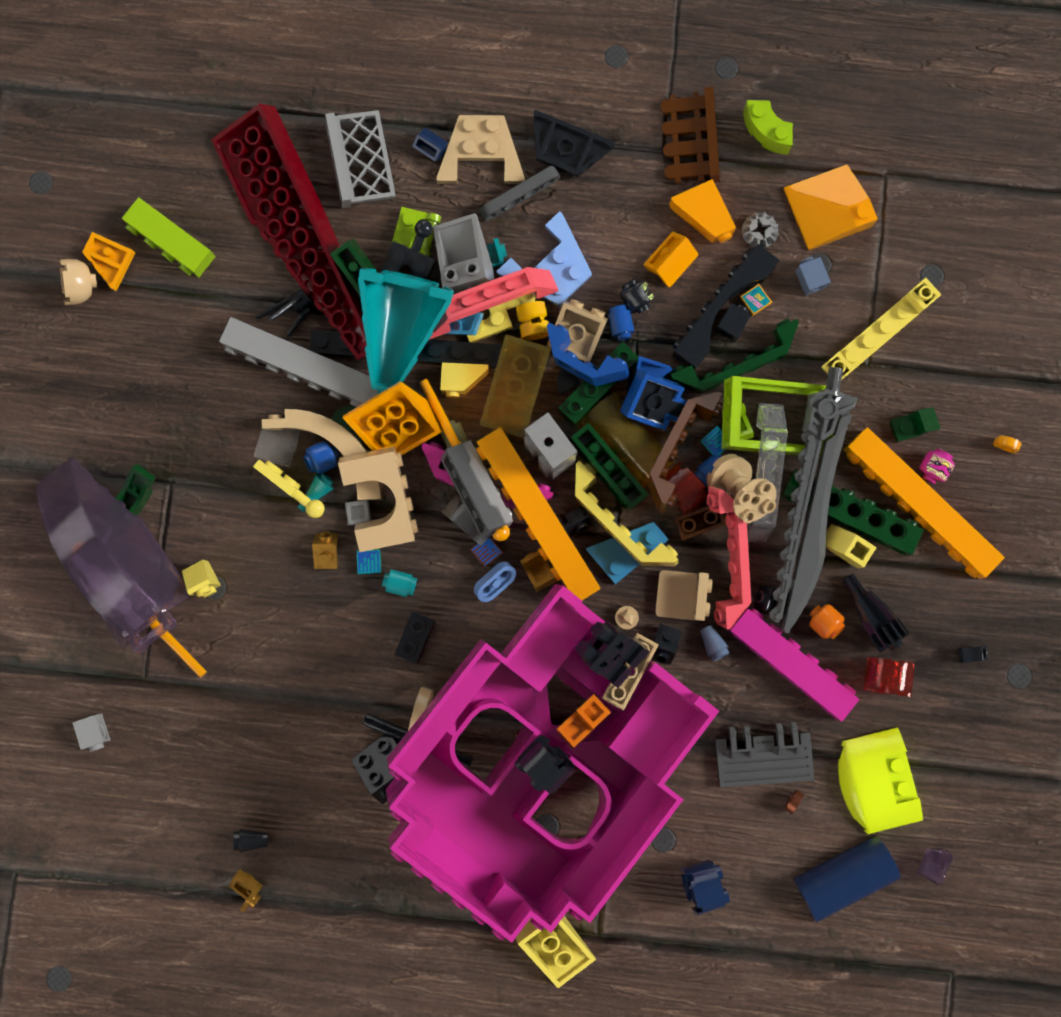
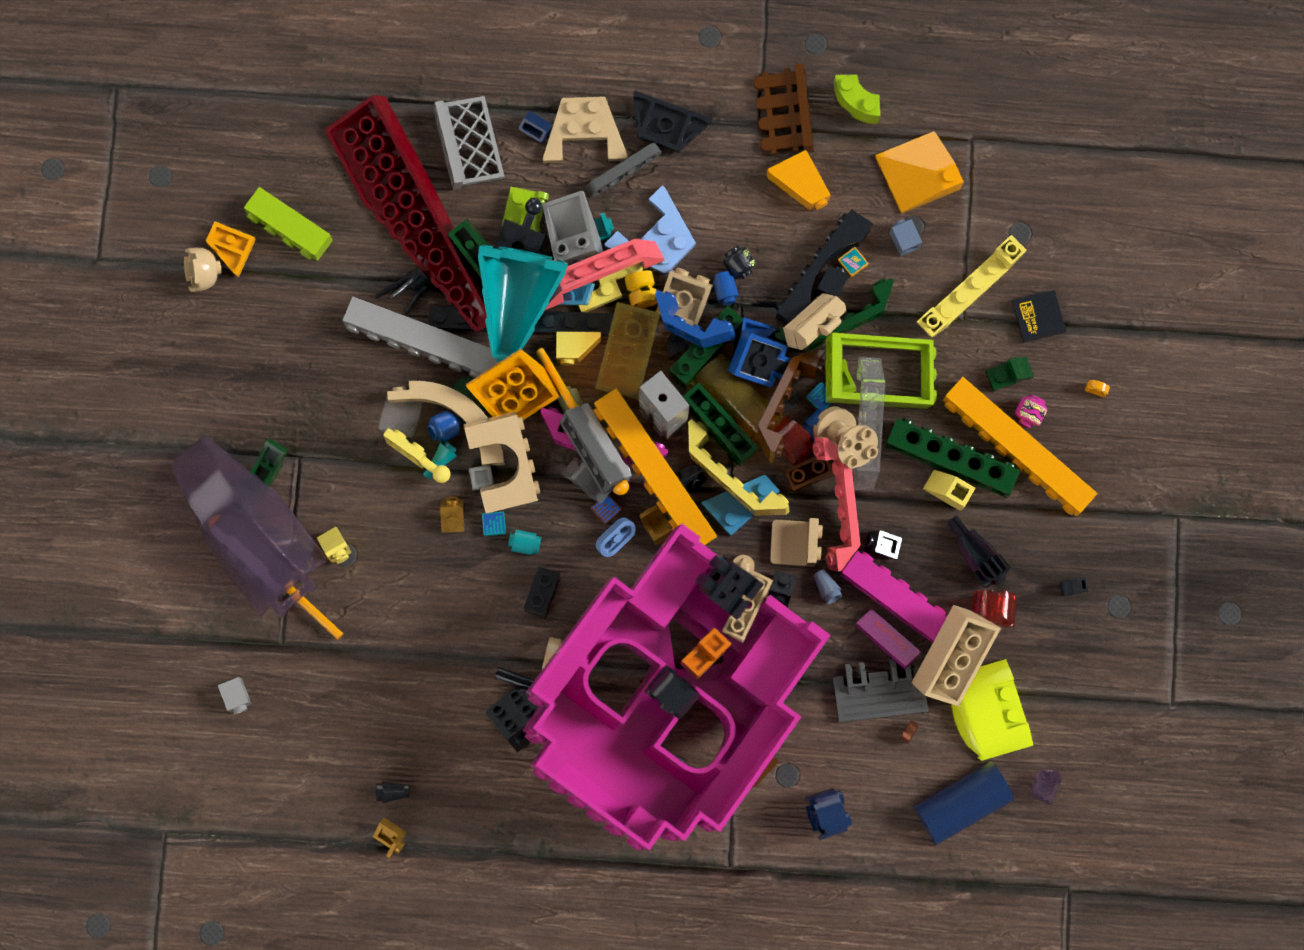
camera: 10 degrees left, 5 degrees down
light yellow slope [516,916,596,988] -> none
light orange panel [643,231,698,287] -> none
light grey gear [742,212,779,248] -> none
dark grey piece [769,367,858,633] -> none
orange head [809,604,845,639] -> none
none -> tan piece [783,293,846,350]
none -> magenta tile [856,609,921,669]
none -> tan slope [912,605,1001,706]
none -> black tile [1012,290,1066,343]

